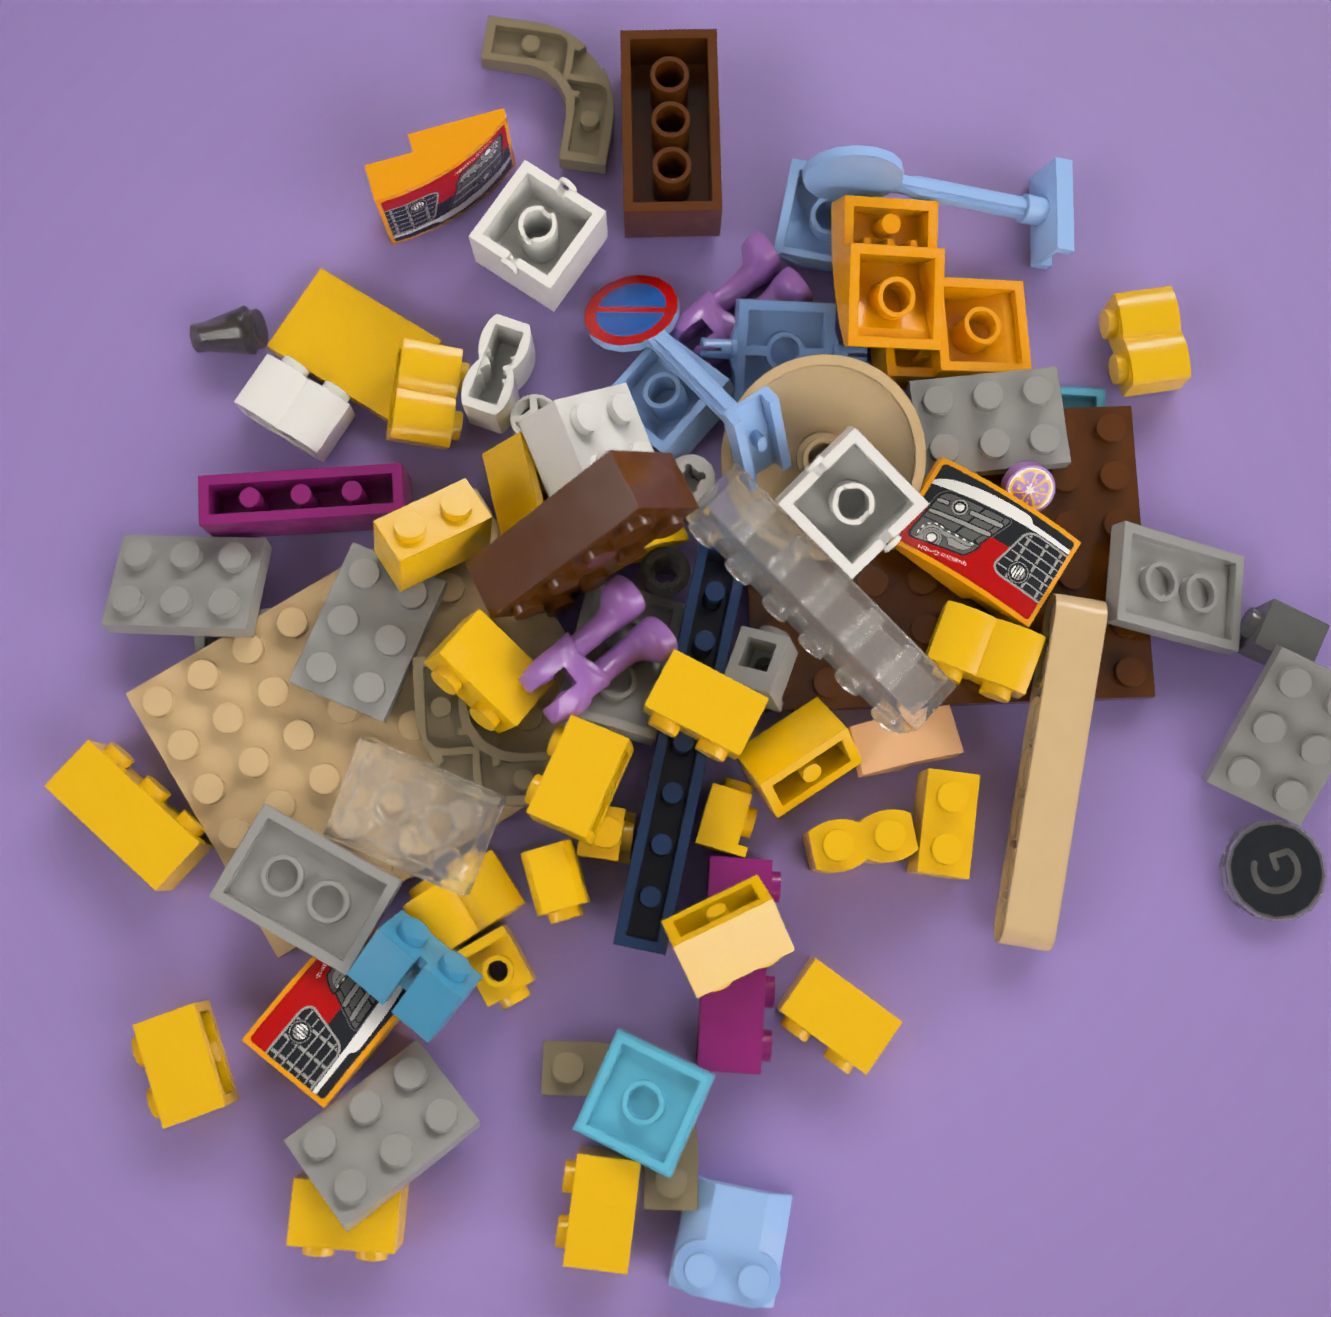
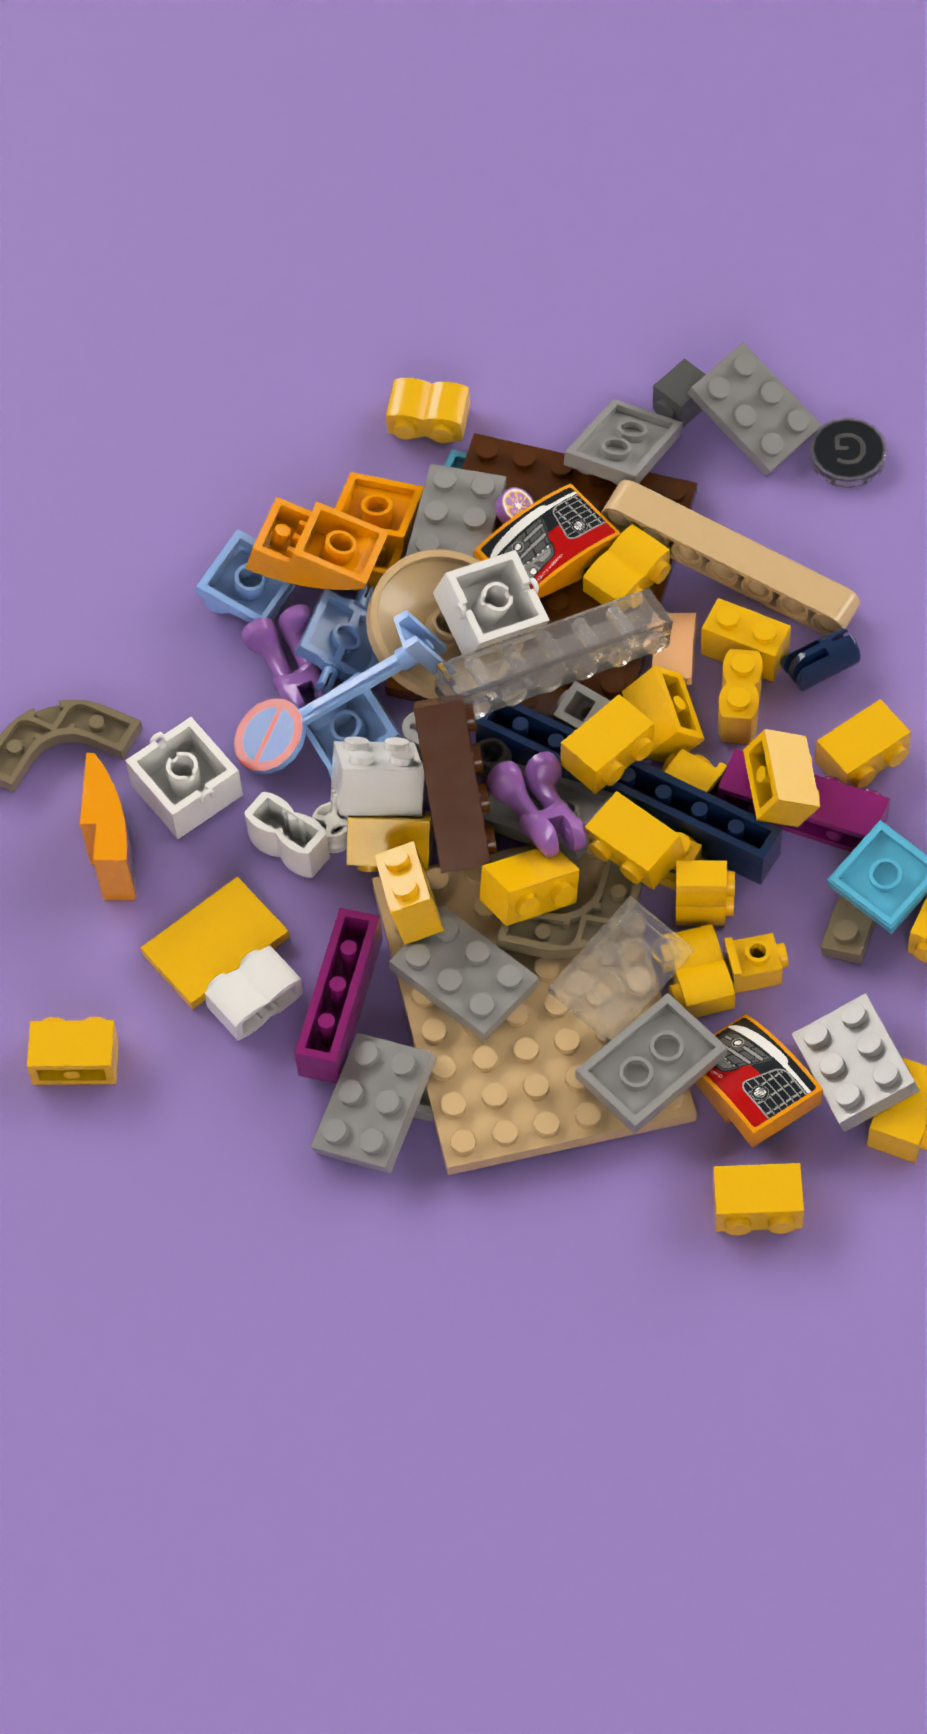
camera: 65 degrees left, 20 degrees down
yellow brick [44,740,213,891] -> none
clear smoke cone [190,306,268,355] -> none
dark azure piece [346,910,483,1043] -> none
yellow brick [386,338,470,450] -> none
reddish brown brick [620,29,722,238] -> none
light blue piece [803,145,1075,270] -> none
none -> yellow brick [27,1017,119,1085]
none -> dark blue arm [780,628,861,691]

